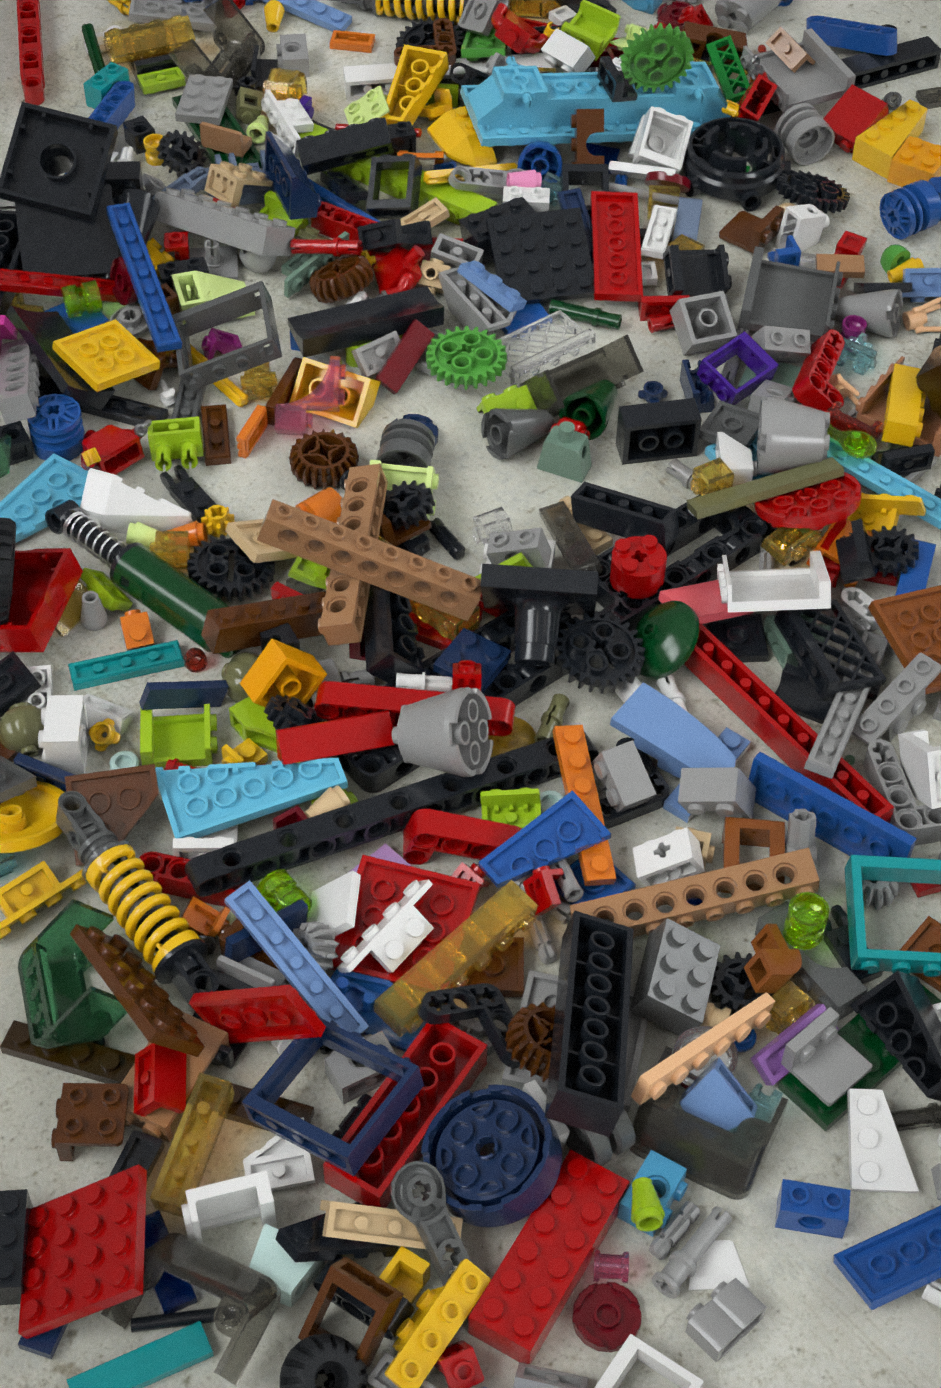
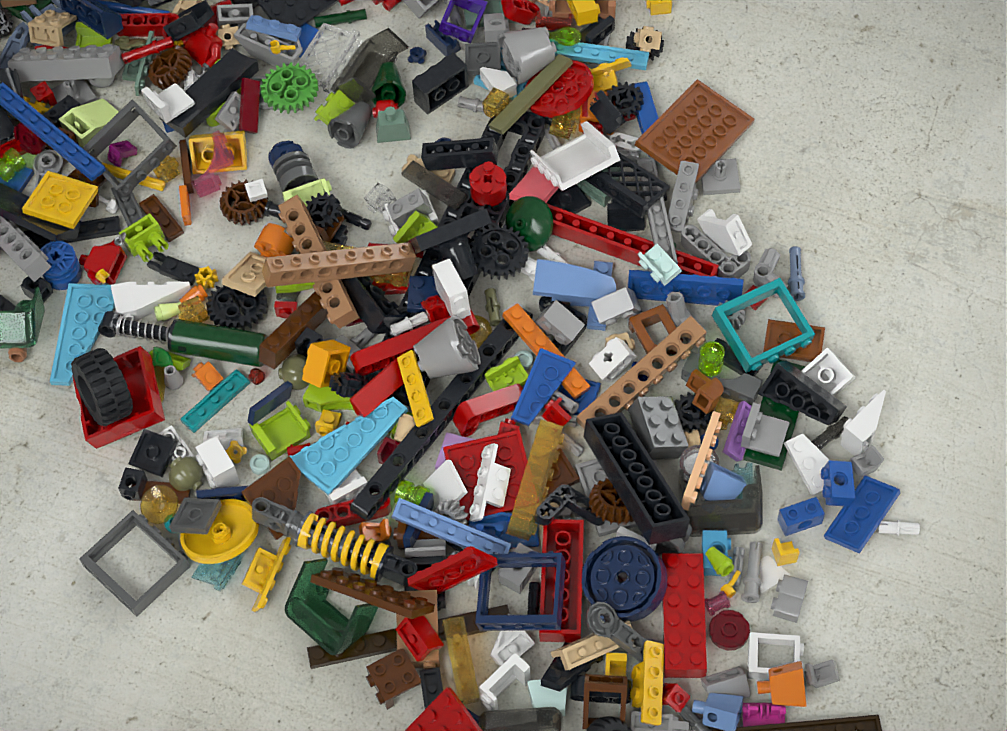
camera: 25 degrees left, 10 degrees up
none -> white bracket [141,83,195,123]
none -> green tile [153,346,173,367]
none -> white plate [245,179,268,202]
none -> yellow hand [270,40,296,54]
none -> yellow bracket [397,350,434,427]
none -> white brick [432,259,471,319]
none -> light aqua bracket [638,244,682,286]
none -> yellow hand [721,570,741,598]
none -> yellow panel [771,538,800,566]
none -> blue brick [821,460,856,507]

